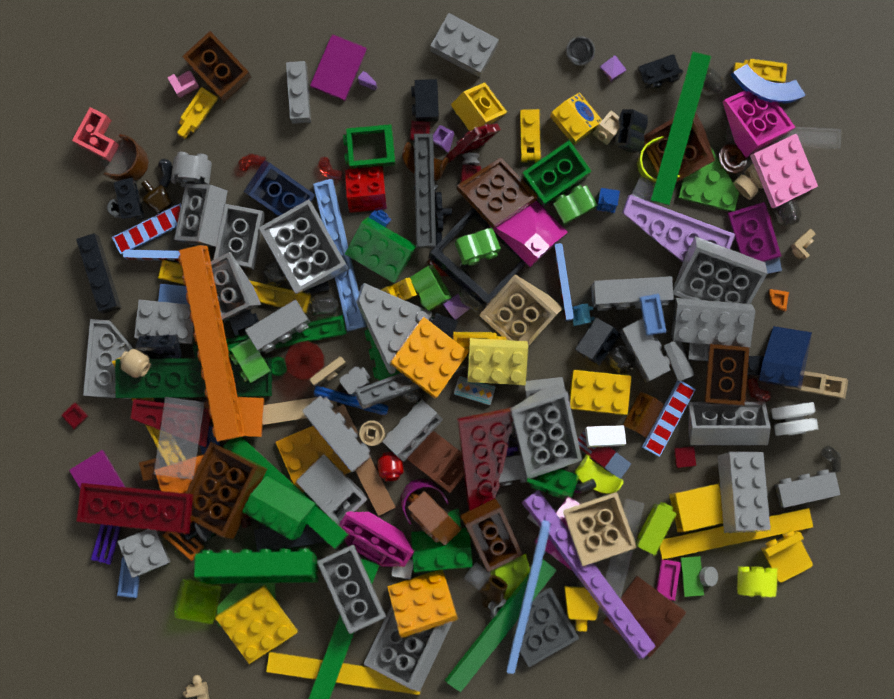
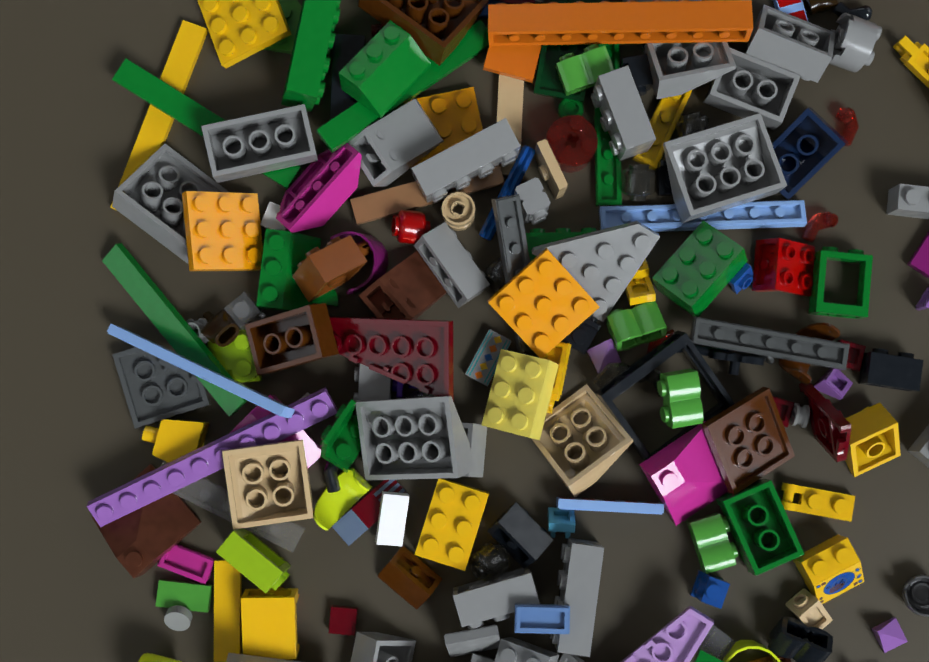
camera: 100 degrees right, 0 degrees up
tile [642,380,696,457] -> none

